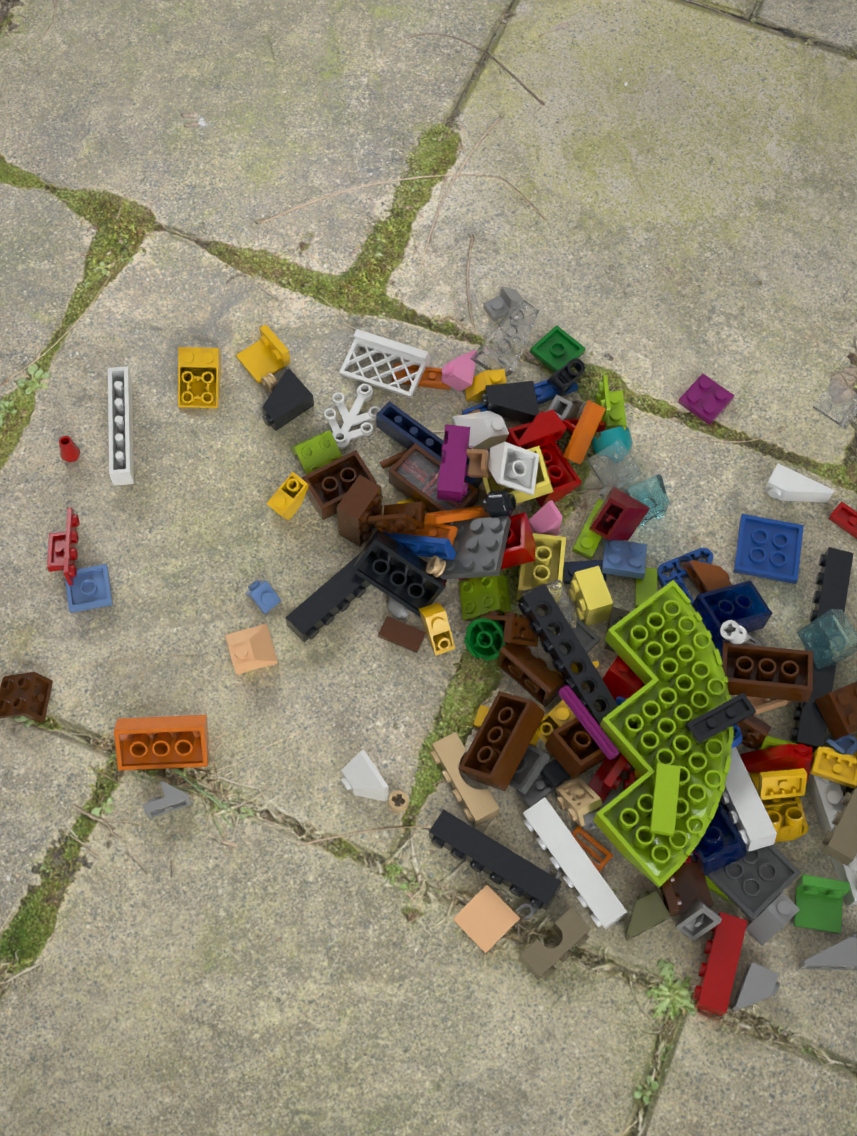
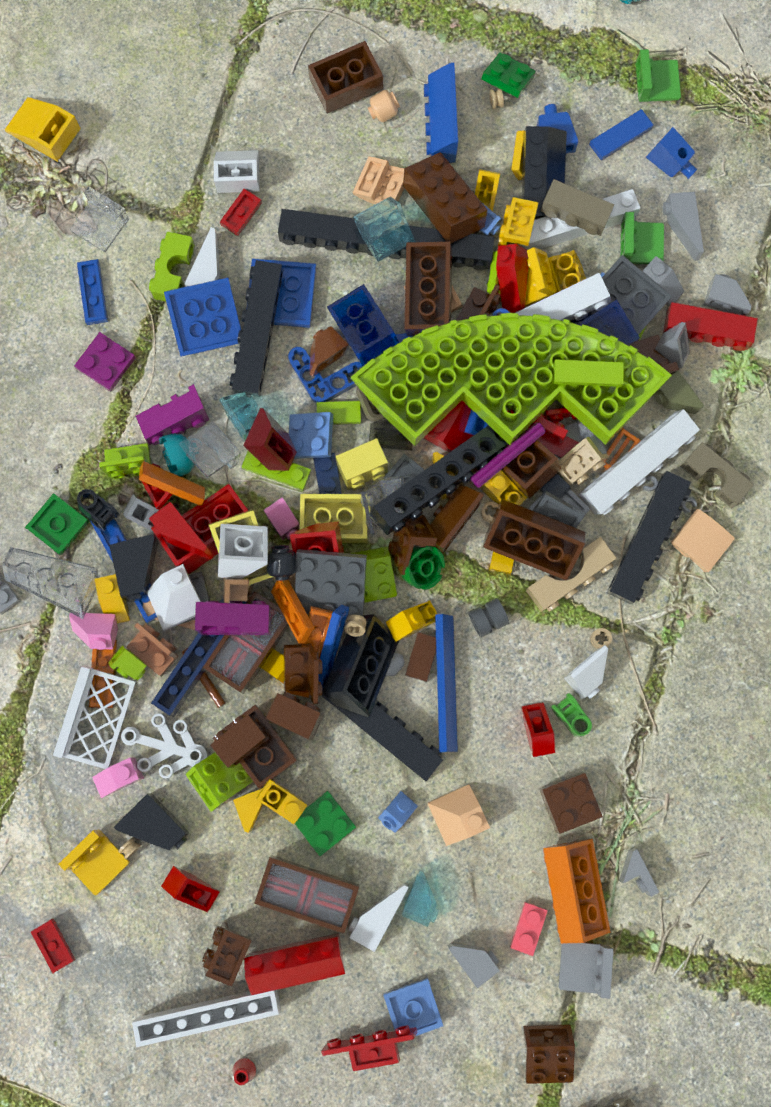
camera: 95 degrees left, 15 degrees up
yellow slope [178,347,222,408] -> none
black plate [685,692,756,746] -> none
white pin [720,620,761,646] -> none
none -> red plate [31,918,76,974]
none -> blue tile [77,259,108,325]
none -> bright pink slope [92,757,144,798]
none -> lime brick [108,645,146,681]
none -> nougat bracket [126,623,179,677]
none -> magenta wedge [136,384,210,445]
none -> lime arch [149,231,195,302]
none -> red slope [161,866,220,913]
none -> blue plate [164,277,241,357]
none -> reddish brown bracket [202,921,252,987]
none -> reddish brown brick [210,714,270,768]
none -> black brick [230,260,284,397]
none -> yellow slope [233,788,263,833]
none -> red slope [244,933,345,996]
none -> clear brick [254,855,360,934]
none -> green plate [295,791,356,856]
none -> white slope [348,883,408,952]
none -> clear light blue slope [401,869,439,927]
none -> blue tile [435,614,458,752]
none -> light grey slope [447,943,500,988]
none -> dark grey wheel [468,598,510,638]
none -> coral plate [510,902,548,956]
none -> red slope [521,702,555,757]
none -> reddish brown brick [539,773,603,834]
none -> bright green piece [551,693,592,737]
none -> light grey bracket [558,943,613,999]

